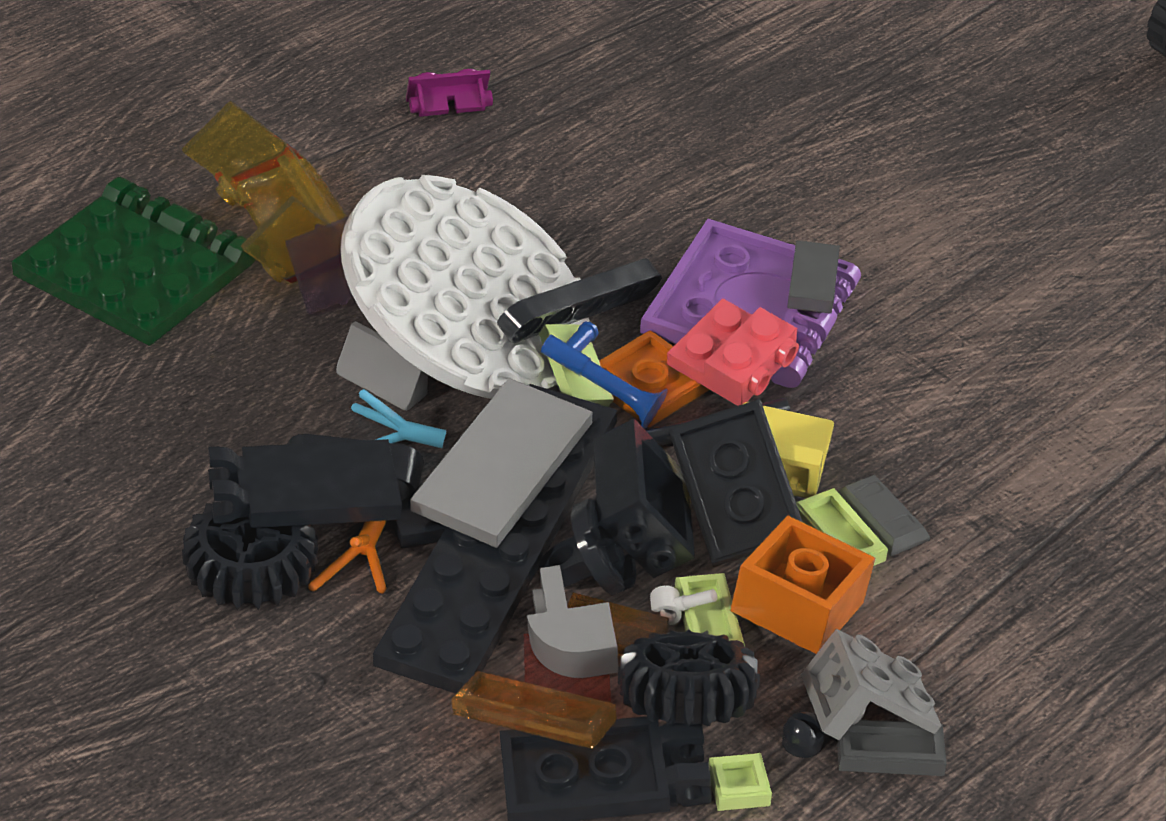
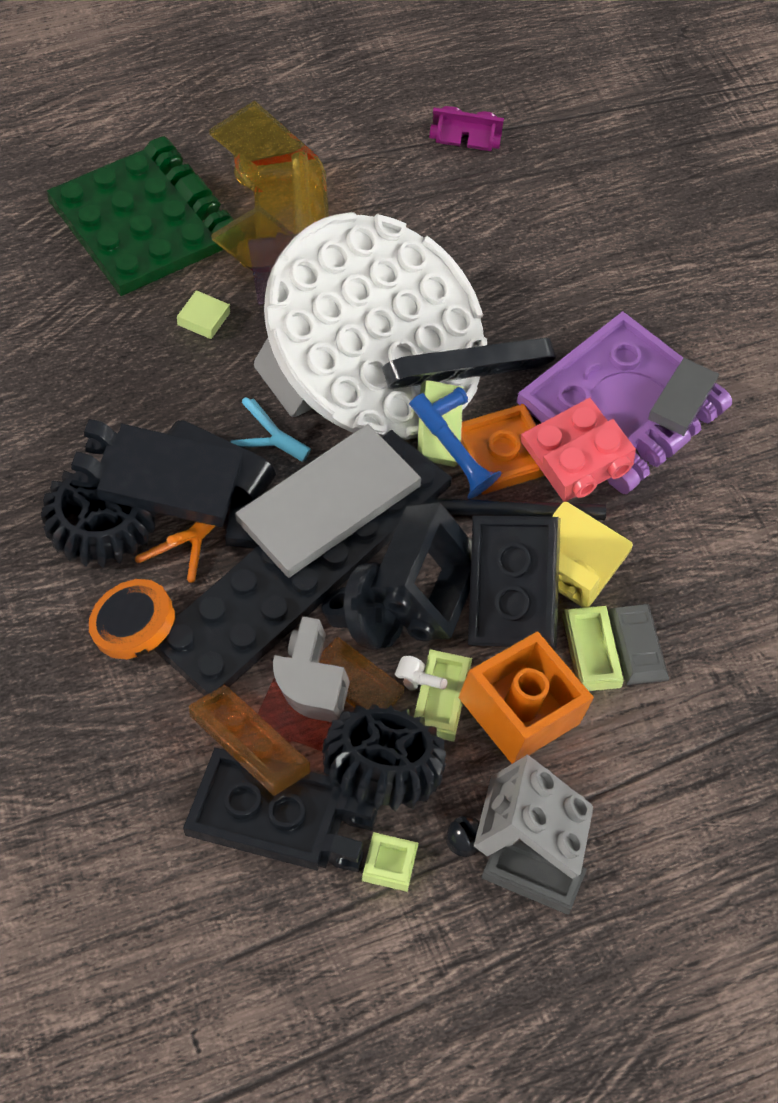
camera: 20 degrees right, 15 degrees up
none -> tile [89,579,175,660]
none -> yellowish green tile [177,290,230,339]

